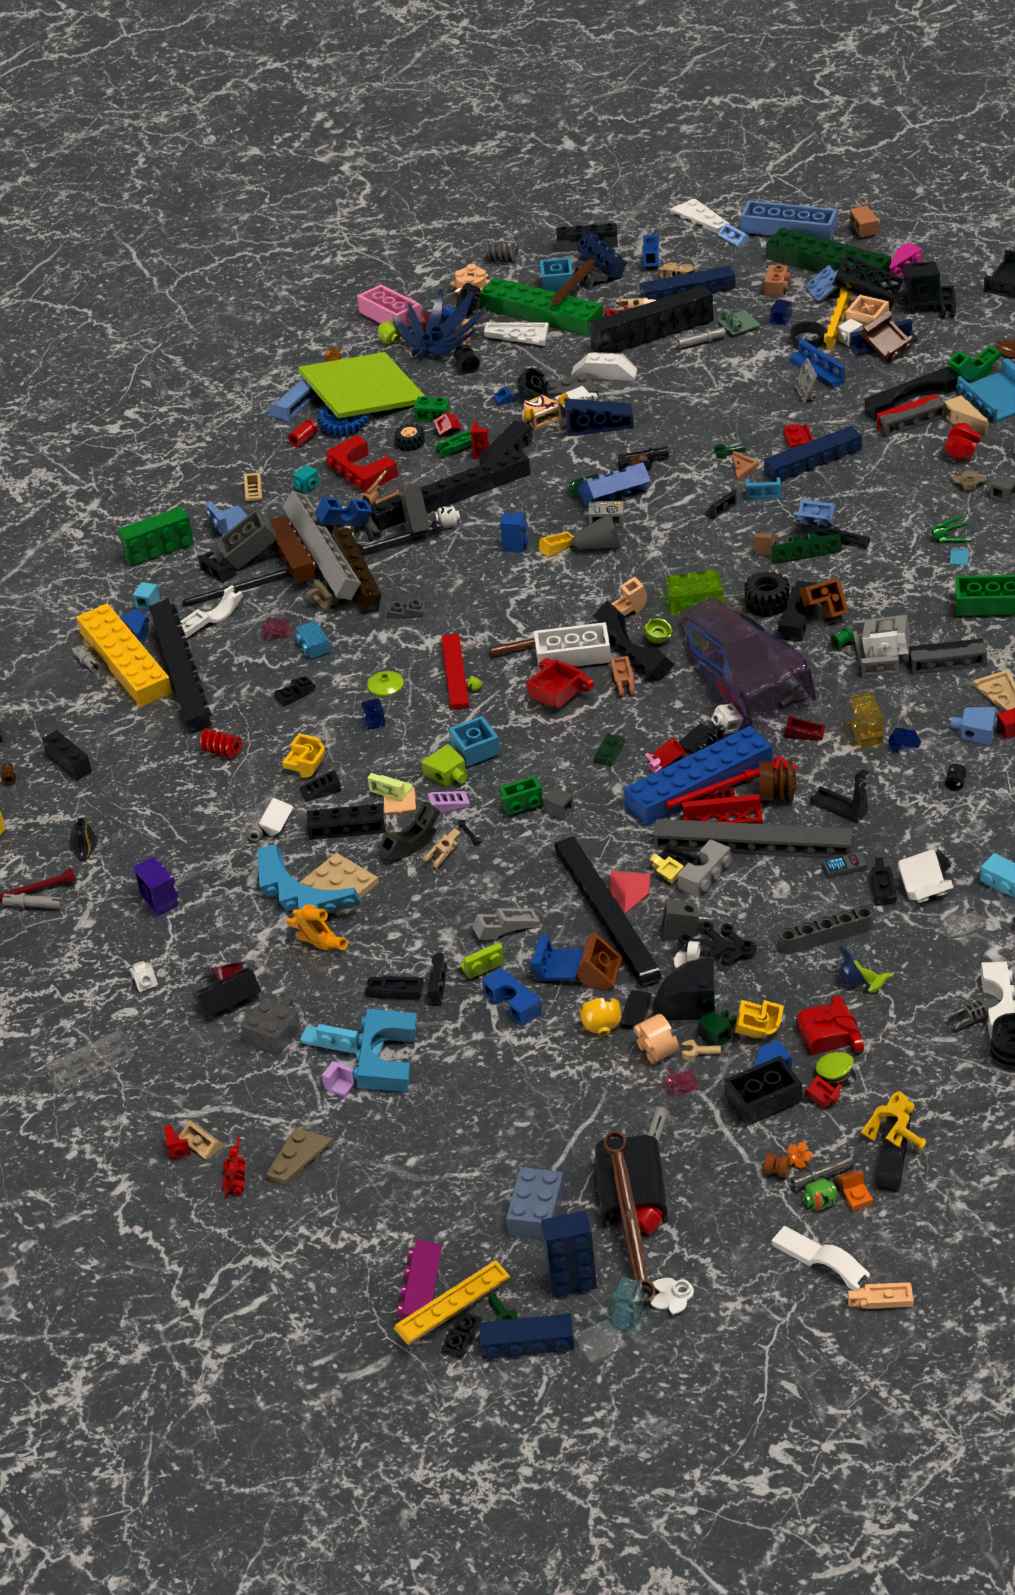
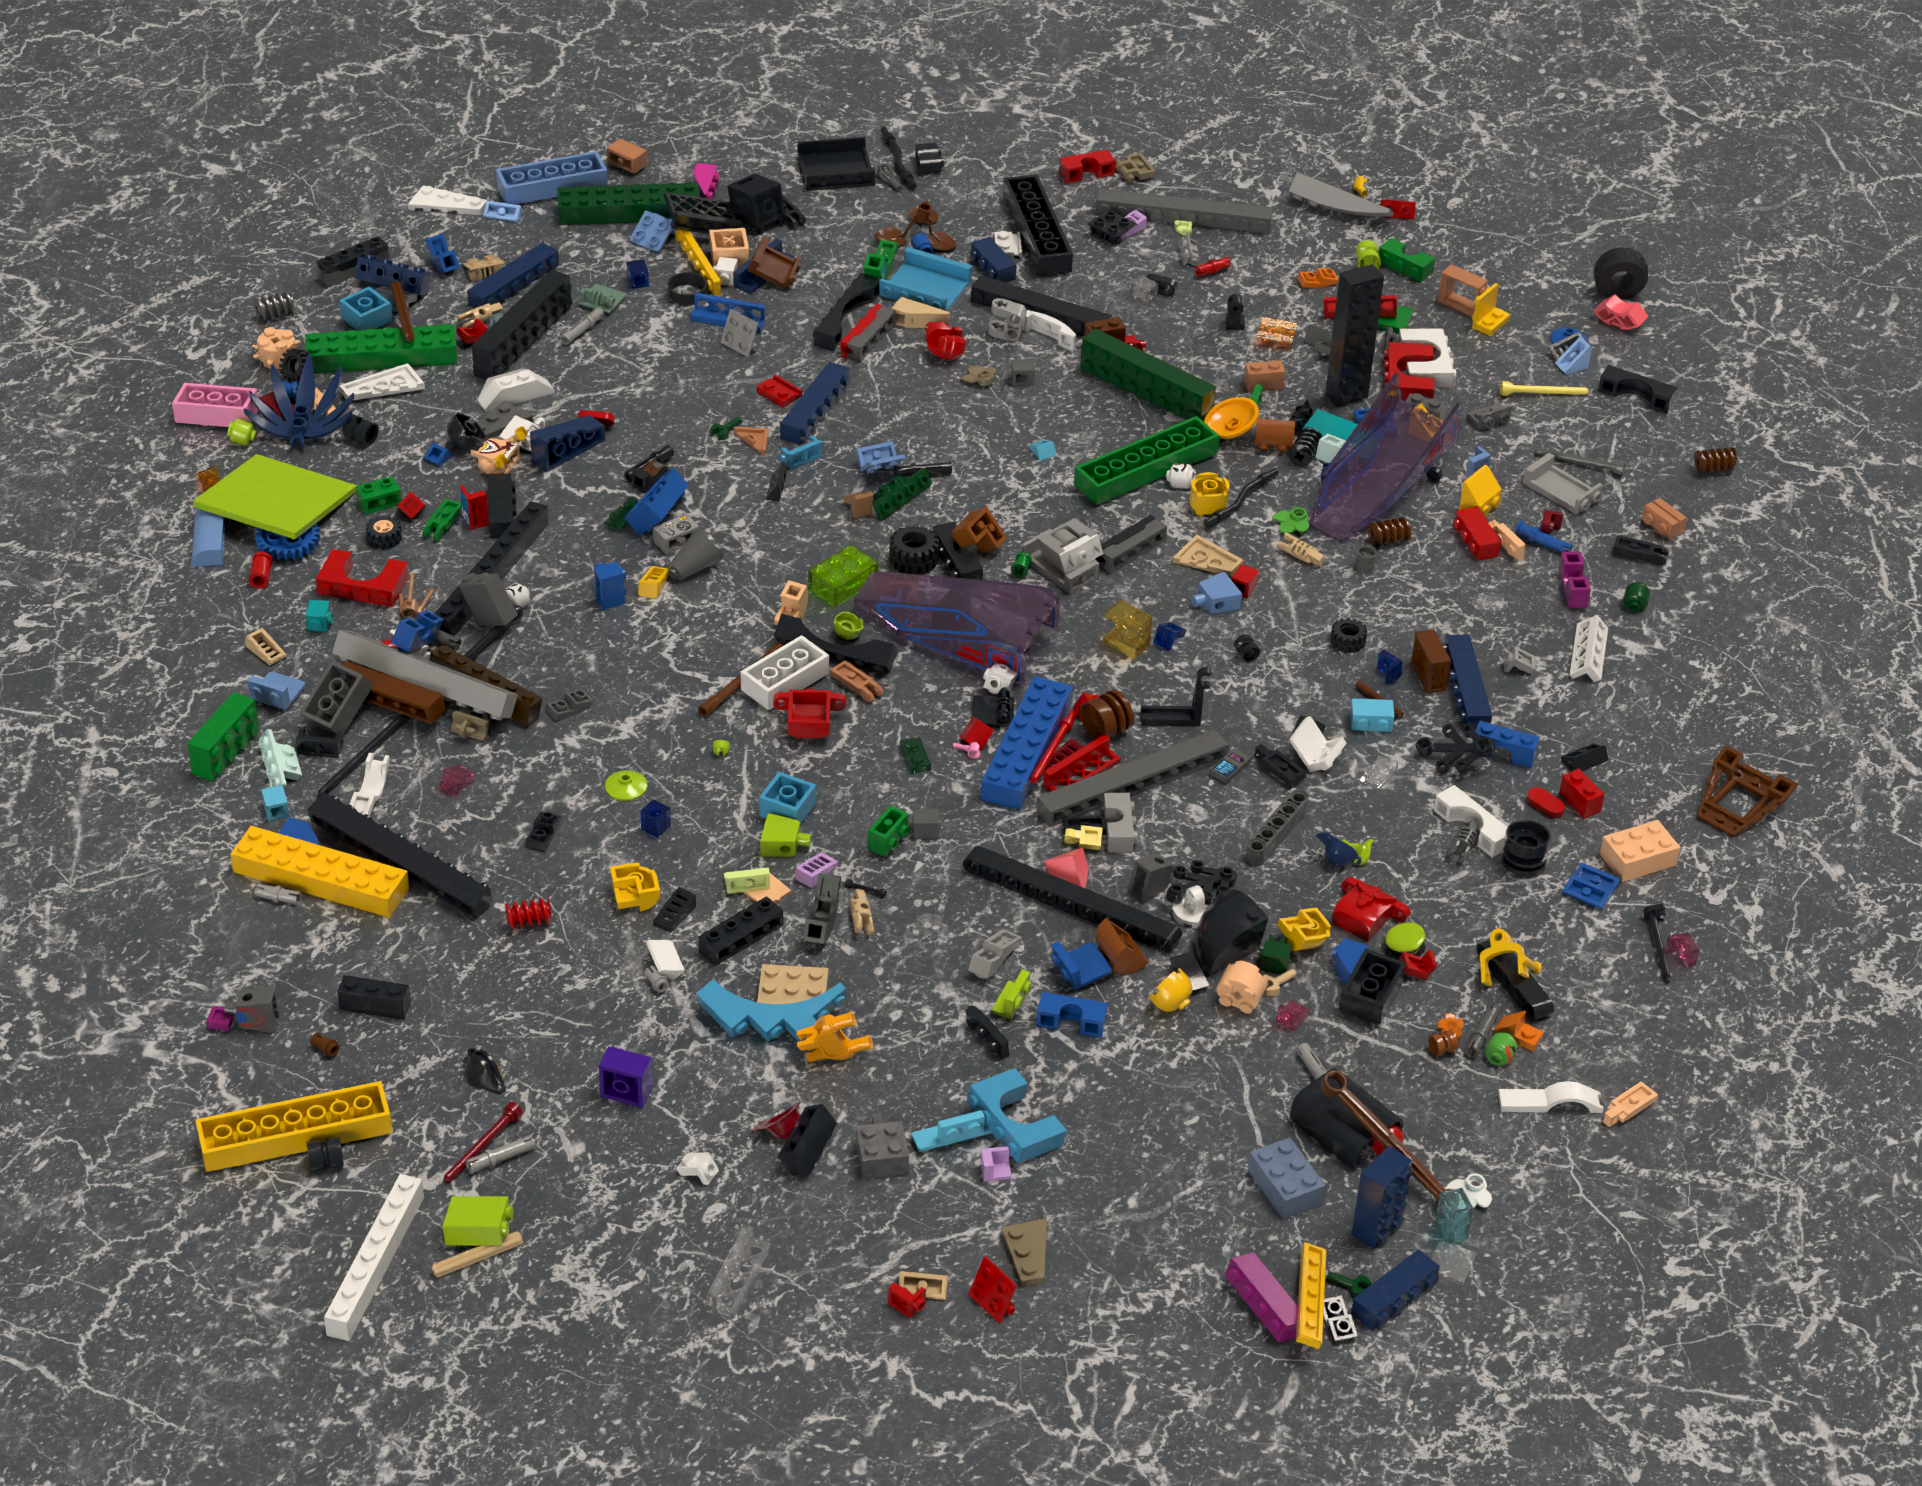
camera: 45 degrees left, 0 degrees up
dark azure brick [295,620,331,659] -> none
black hinge [365,976,424,998] -> none
red tile [441,633,469,710] -> none
nougat brick [764,265,791,296] -> none
dark red slope [783,716,825,740] -> none
green plant [931,515,972,543] -> none
none -> light aqua bracket [259,729,302,789]
none -> red tile [577,410,615,426]

